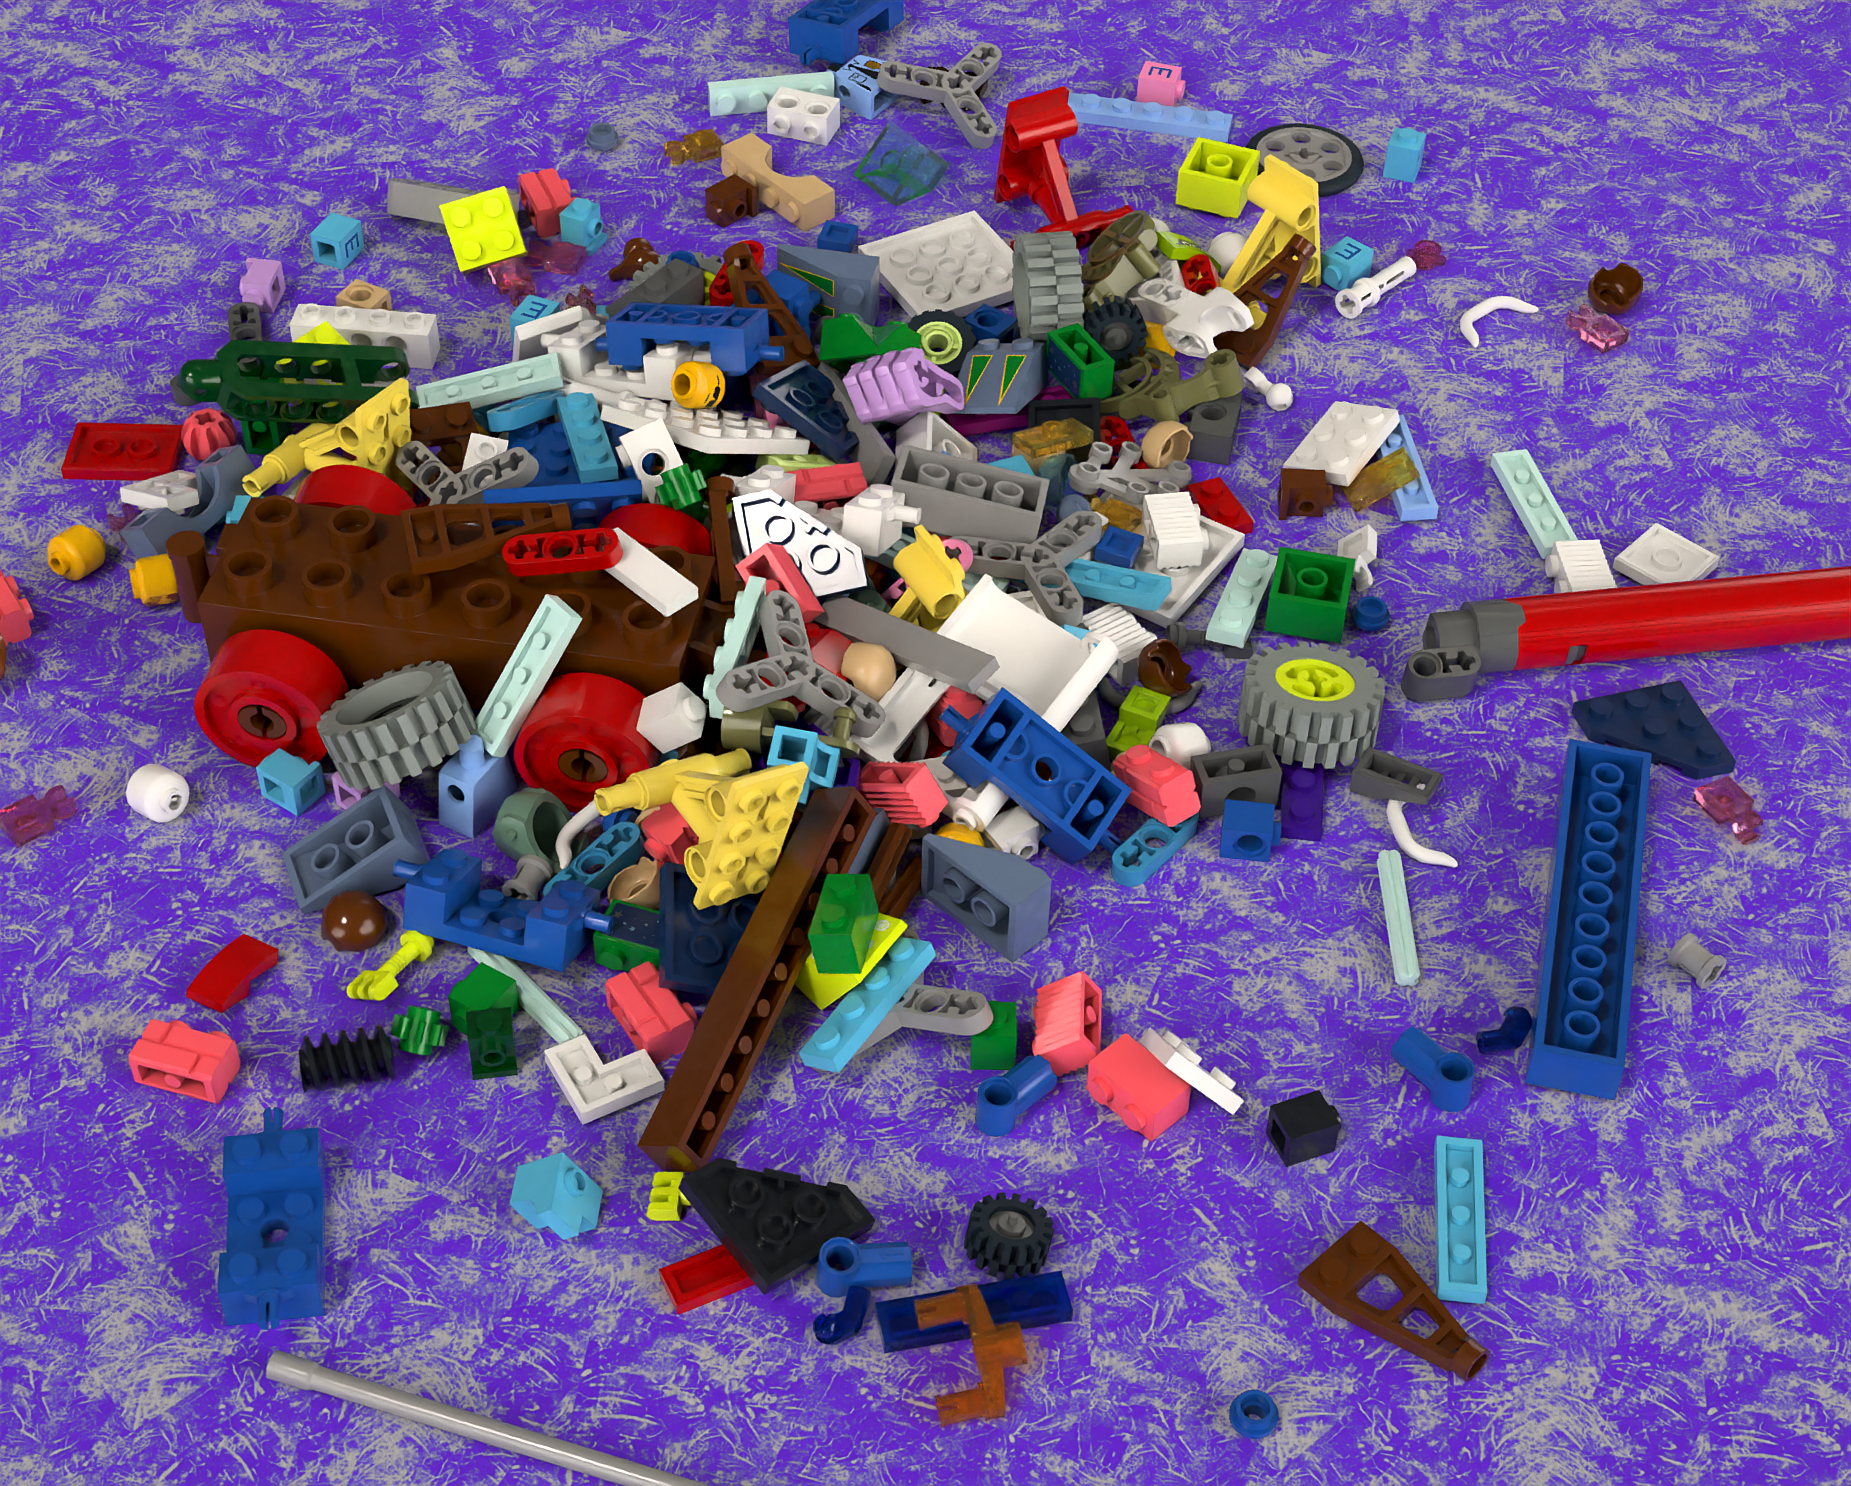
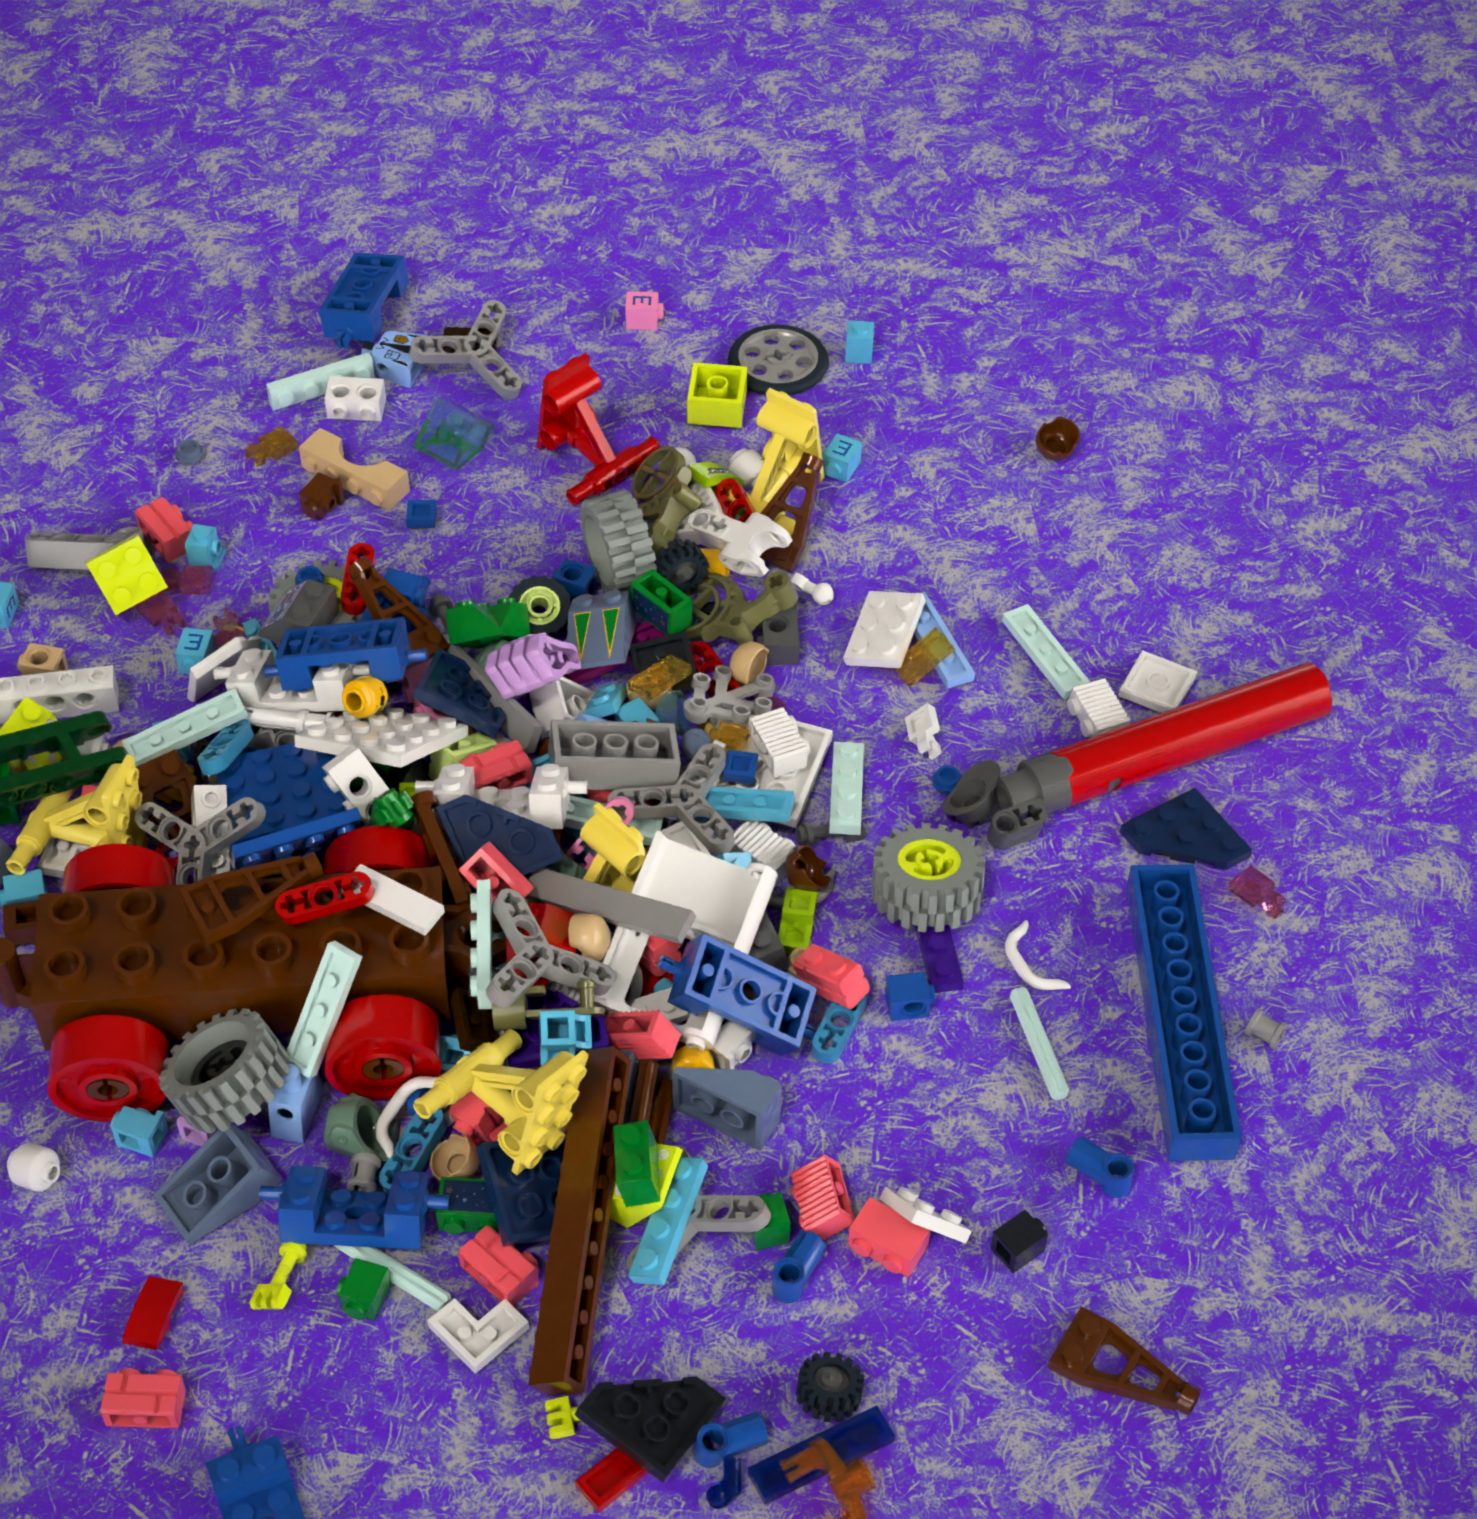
camera: 15 degrees left, 5 degrees up
black piece [299,1024,396,1093] -> none
reddish brown hair [321,890,388,952] -> none
green gear [390,1005,449,1056] -> none
dark green brick [466,1007,518,1080] -> none
medium azure brick [509,1152,603,1240] -> none
medium azure plate [557,392,619,484] -> none
reddish brown animal [608,238,661,281] -> none
white brick [636,682,708,754] -> none
sand blue slope [777,243,880,326] -> none
white plate [858,210,1014,318] -> none
light blue plate [1068,93,1233,142] -> none
white head [1149,722,1211,769] -> none
red plate [1186,477,1254,534] -> none
dark grey brick [1189,744,1282,819] -> none
blue plate [1229,1389,1279,1439] -> none
green slope [1264,547,1356,643] -> none
reddish brown brick [1277,468,1333,520] -> none
white pin [1335,256,1416,319] -> none
dark grey slope [1350,747,1444,805] -> none
clear pink plate [1406,240,1446,270] -> none
medium azure plate [1434,1135,1487,1304] -> none
white animal [1460,296,1539,348] -> none
clear blue arm [1476,1006,1532,1054] -> none
clear pink plate [1566,304,1630,354] -> none
none -> medium azure plate [584,681,627,718]
none -> dark grey piece [942,760,1001,828]

